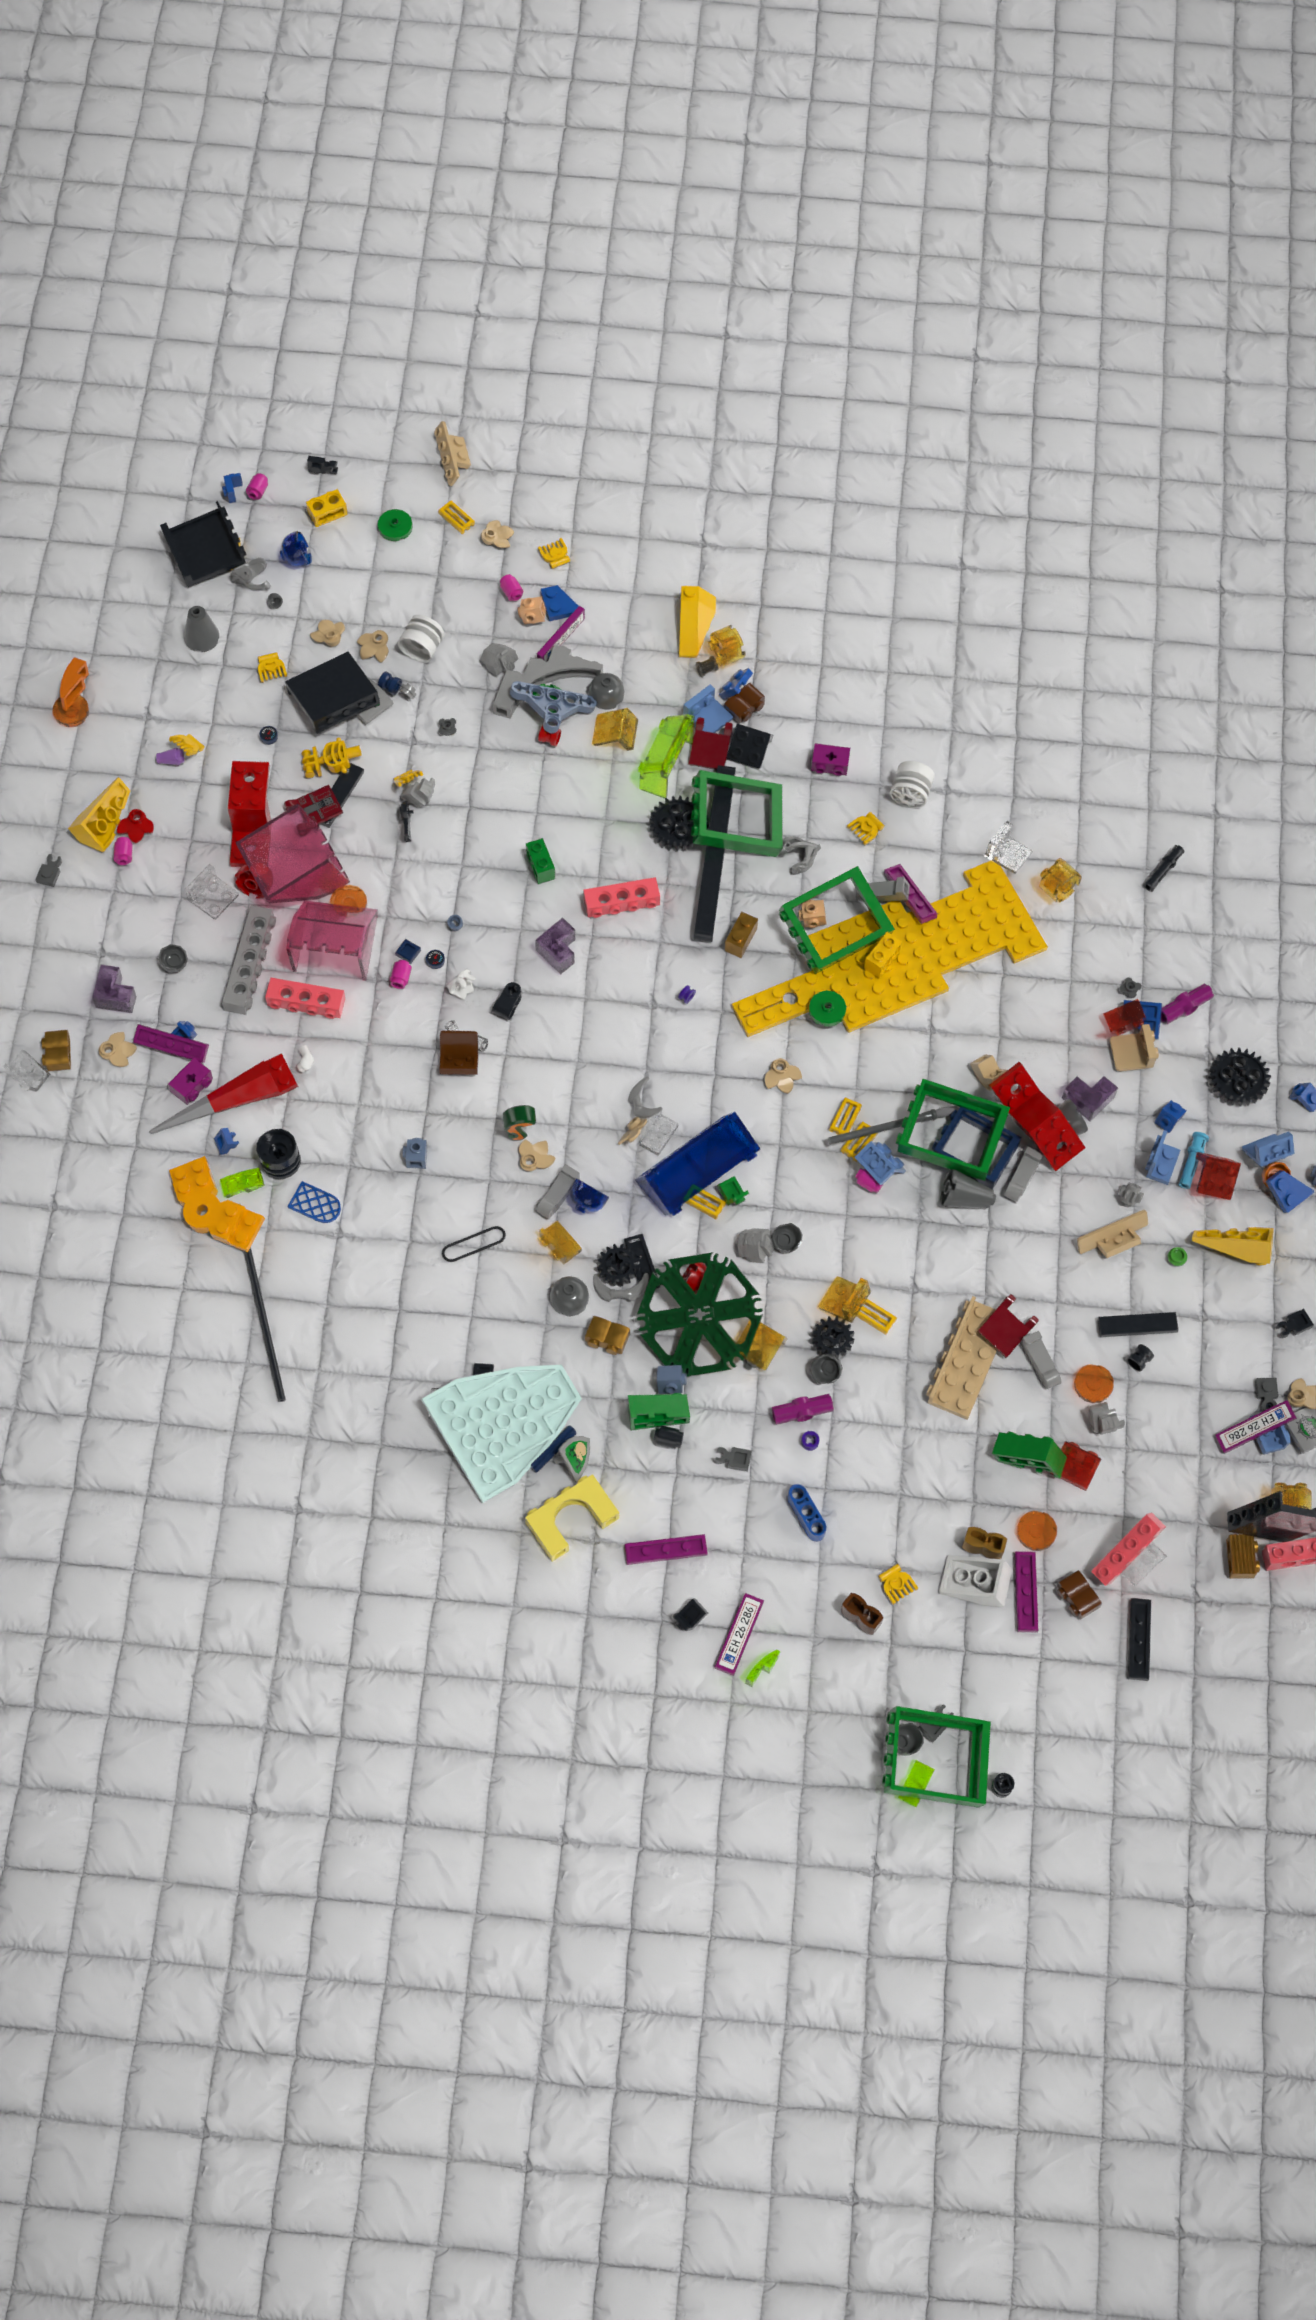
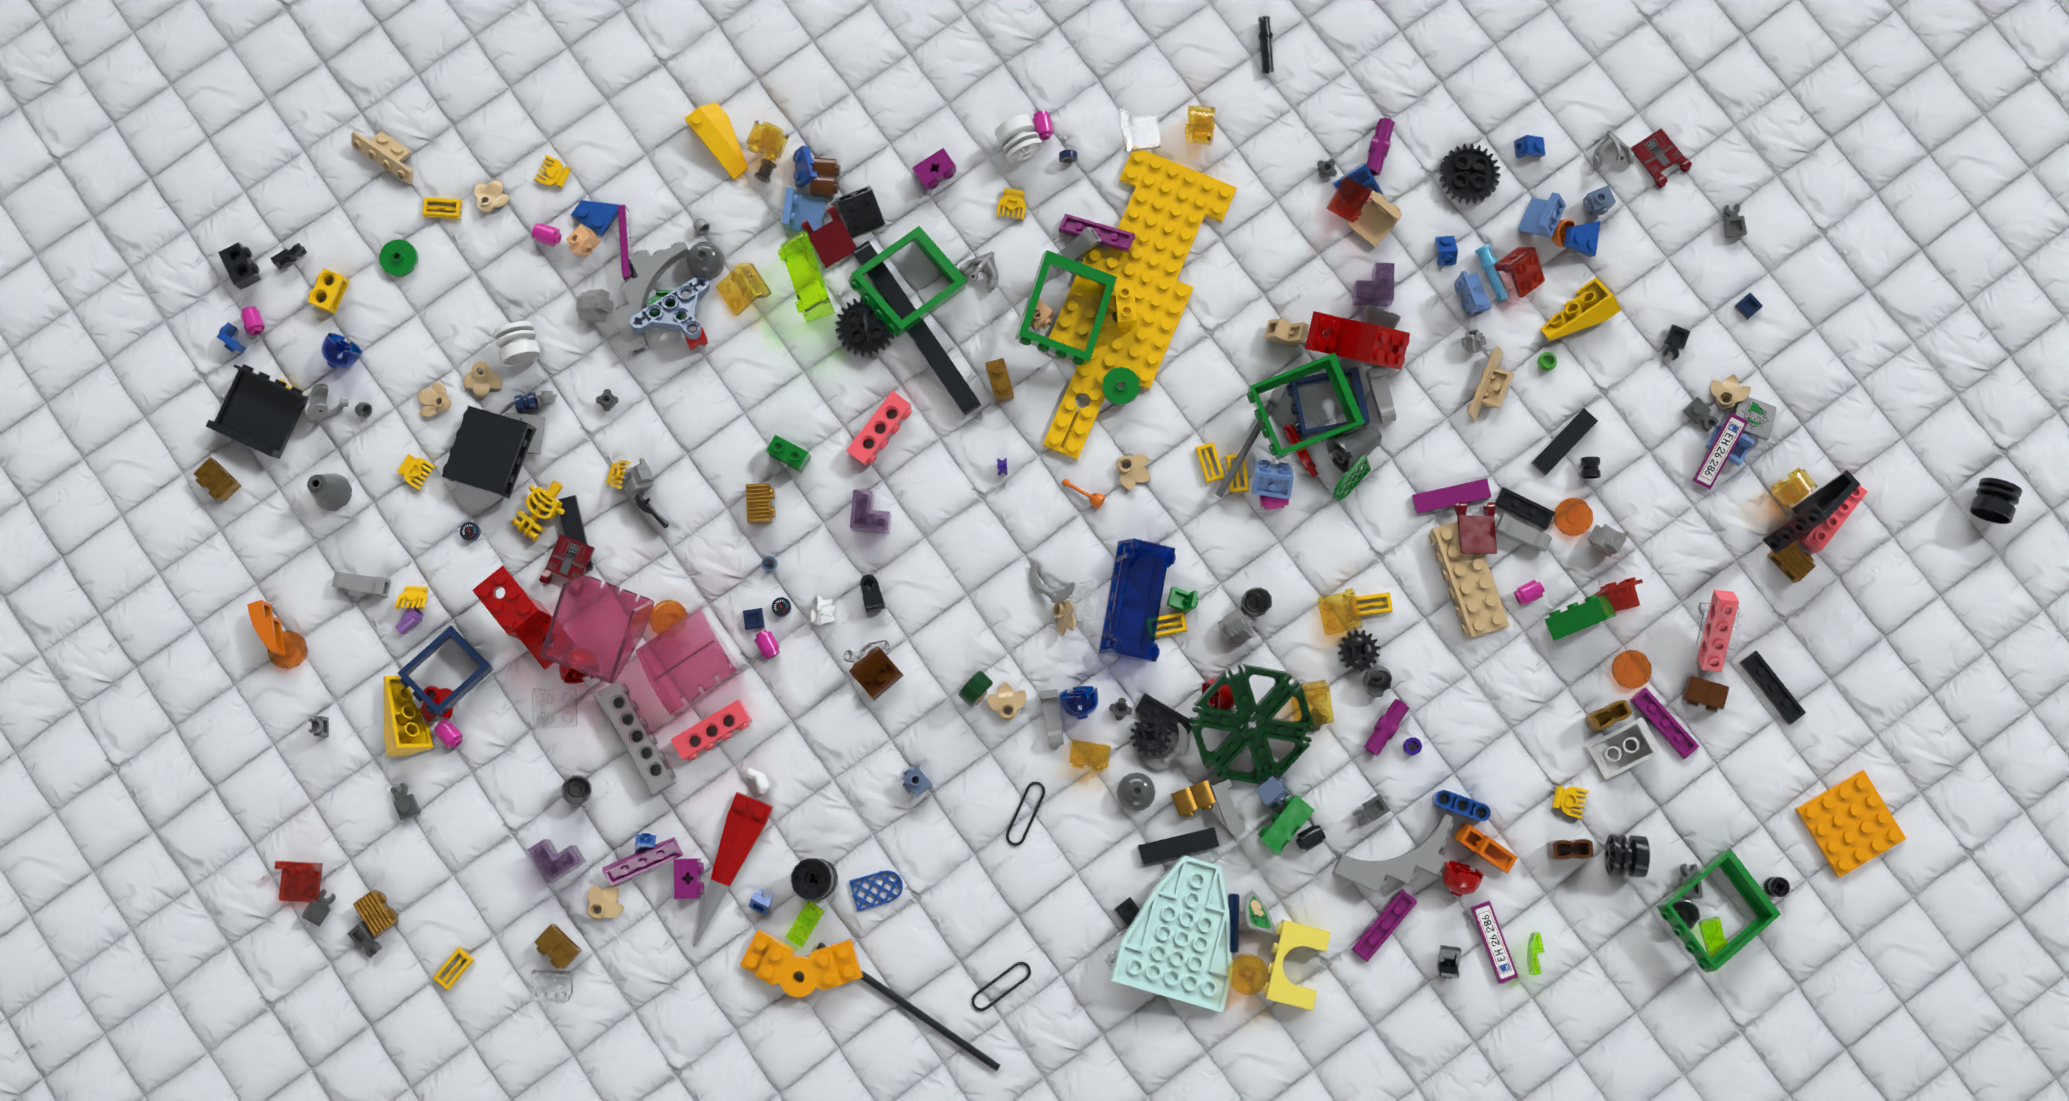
camera: 35 degrees left, 15 degrees up
none -> pearl gold brick [193,457,241,501]
none -> black brick [218,242,261,289]
none -> dark grey plate [309,716,329,737]
none -> light grey leg [332,572,391,597]
none -> dark blue window [398,626,493,717]
none -> light grey hinge [693,218,710,235]
none -> pearl gold brick [746,483,776,525]
none -> black piece [972,962,1031,1011]
none -> dark pink brick [1032,111,1054,140]
none -> dark blue tile [1059,150,1078,163]
none -> orange hinge [1062,479,1106,509]
none -> dark grey plate [1109,698,1132,721]
none -> black tile [1138,827,1219,864]
none -> light grey leg [1210,779,1246,836]
none -> clear yellow brick [1227,953,1268,995]
none -> red piece [1283,424,1319,478]
none -> light grey arch [1332,814,1454,892]
none -> green window [1333,454,1371,501]
none -> magenta tile [1412,479,1492,514]
none -> red cylinder [1442,861,1484,897]
none -> orange slope [1453,823,1518,874]
none -> black tile [1495,487,1555,530]
none -> dark pink brick [1514,580,1545,606]
none -> black wheel [1605,834,1650,878]
none -> light orange plate [1795,770,1907,878]

